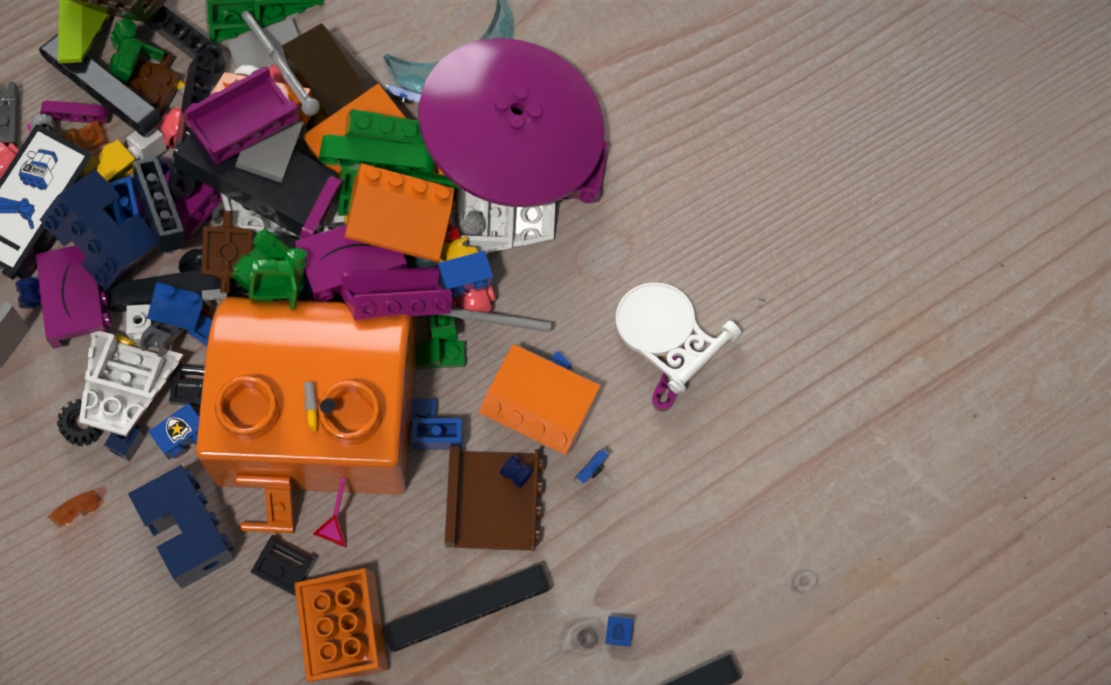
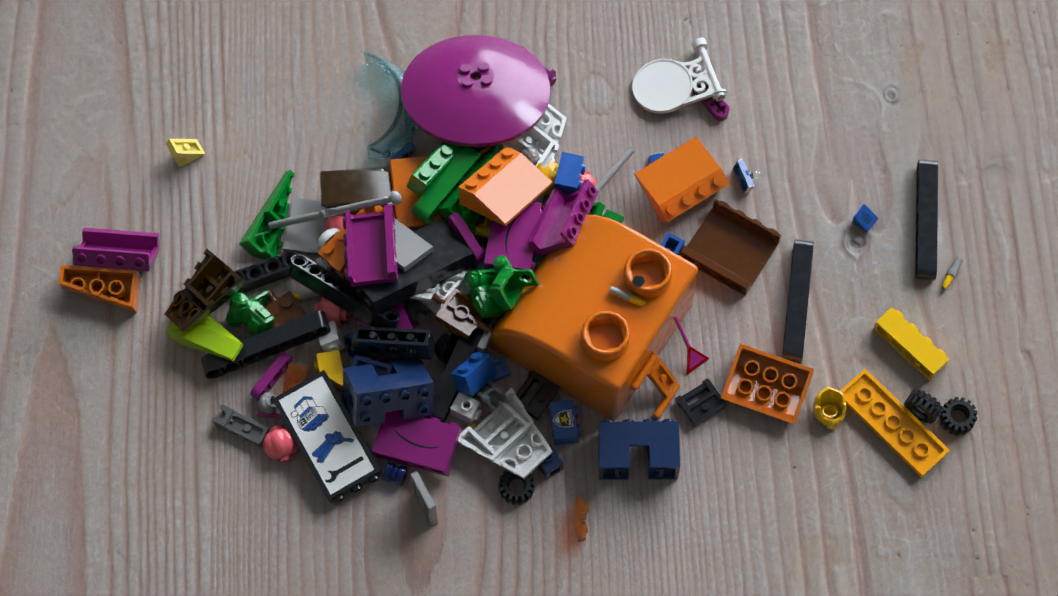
camera: 60 degrees left, 5 degrees down
clear blue wheel [499,455,534,489] -> none

